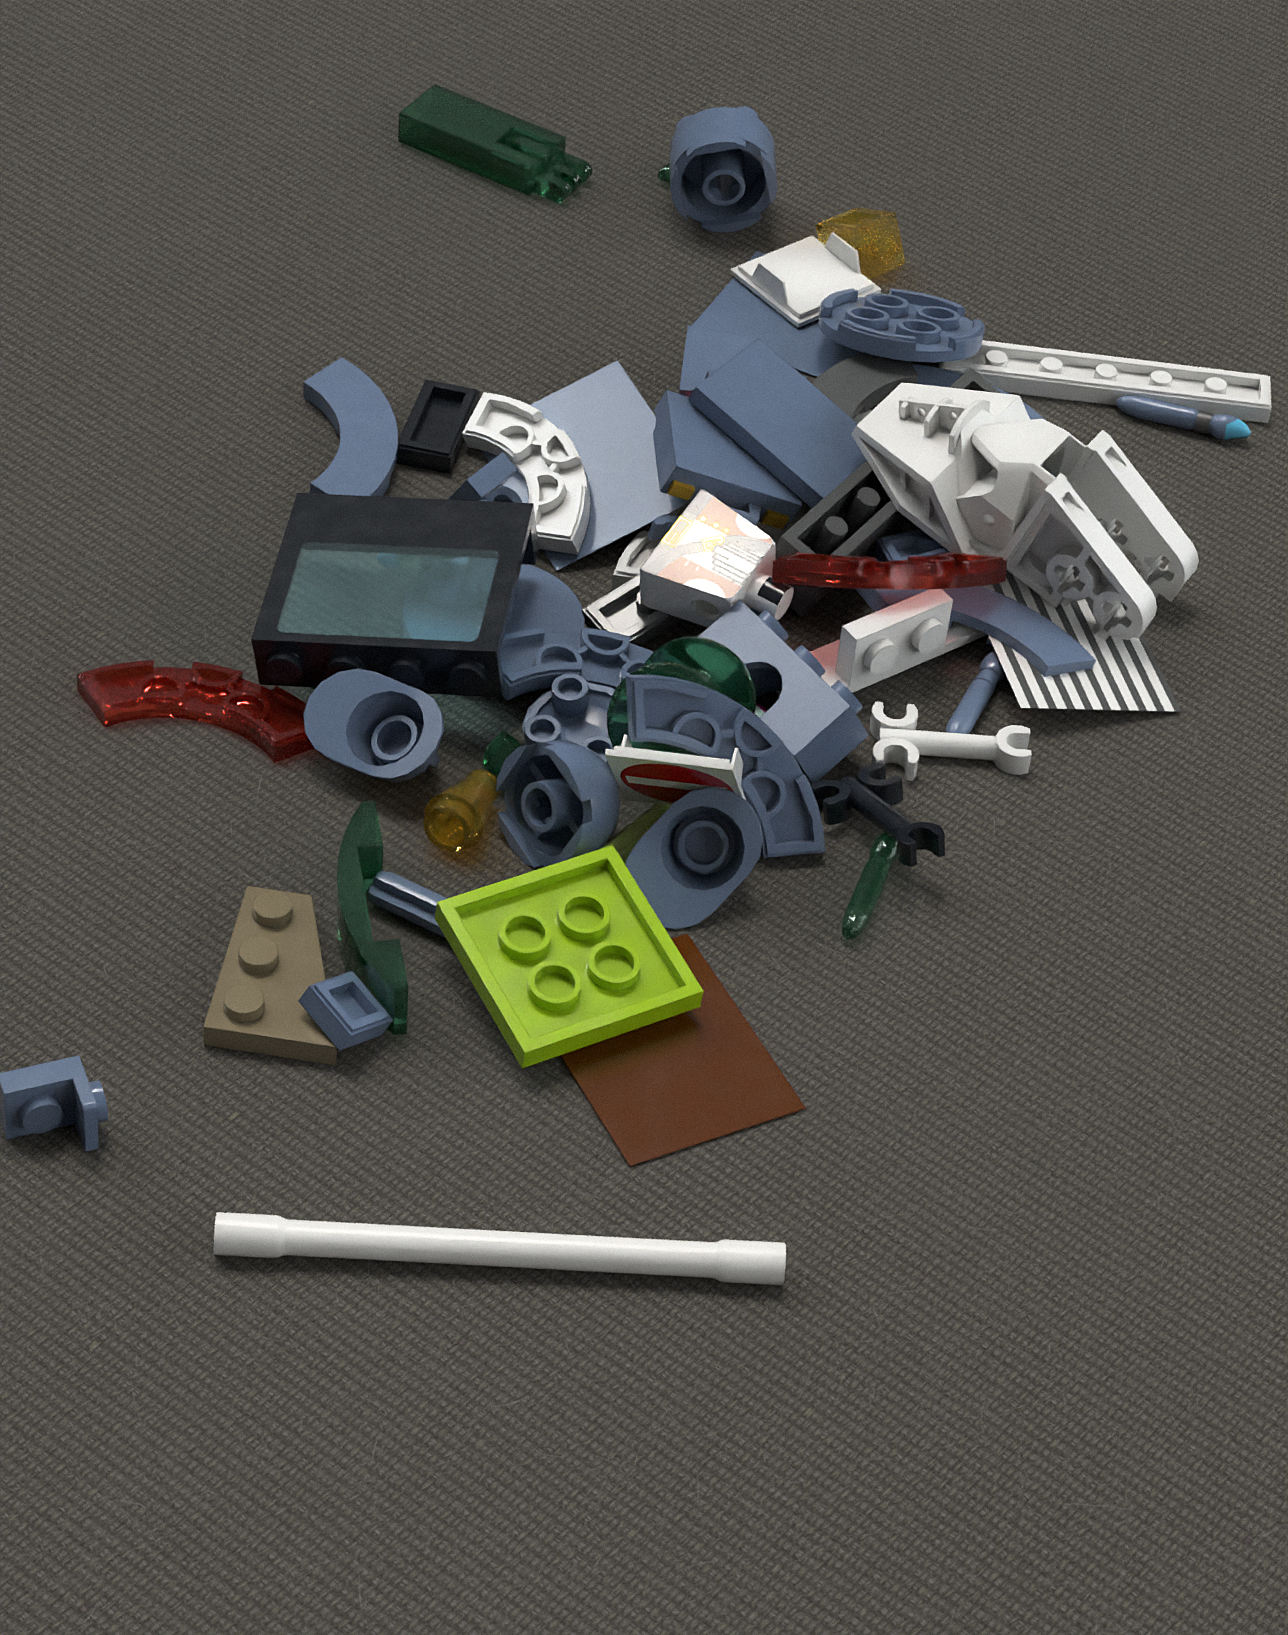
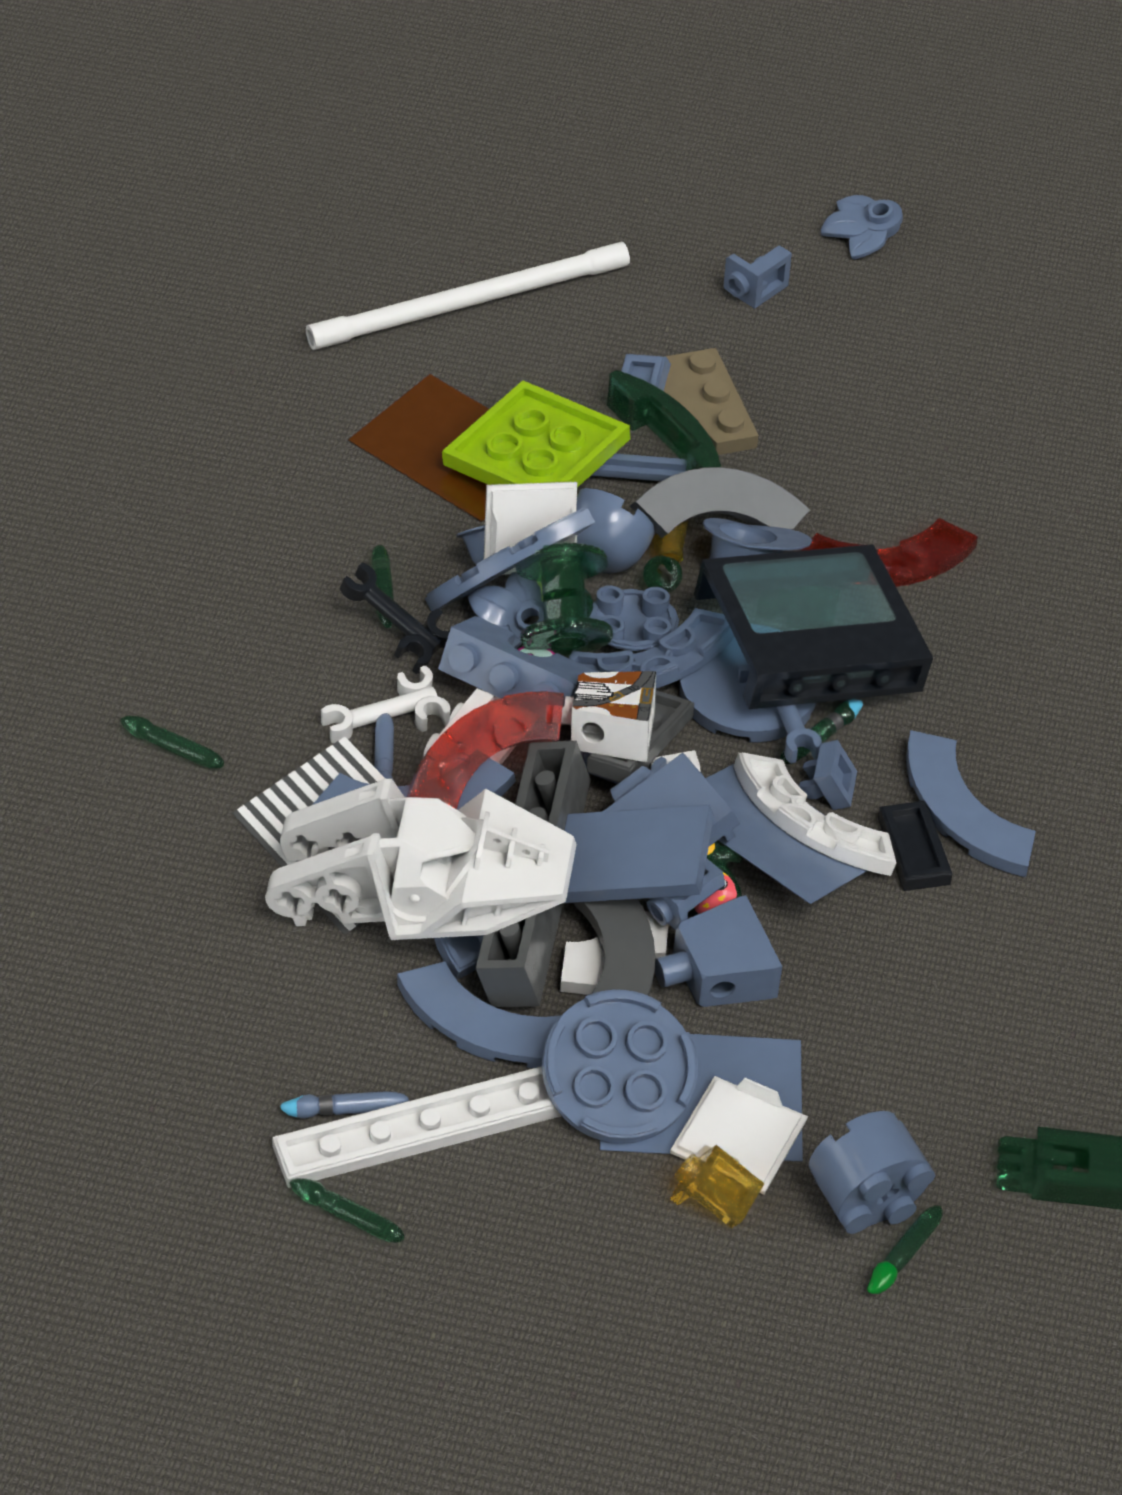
camera: 155 degrees right, 5 degrees up
none -> clear green piece [120,715,224,769]
none -> clear green piece [289,1178,404,1243]
none -> tile [630,467,810,538]

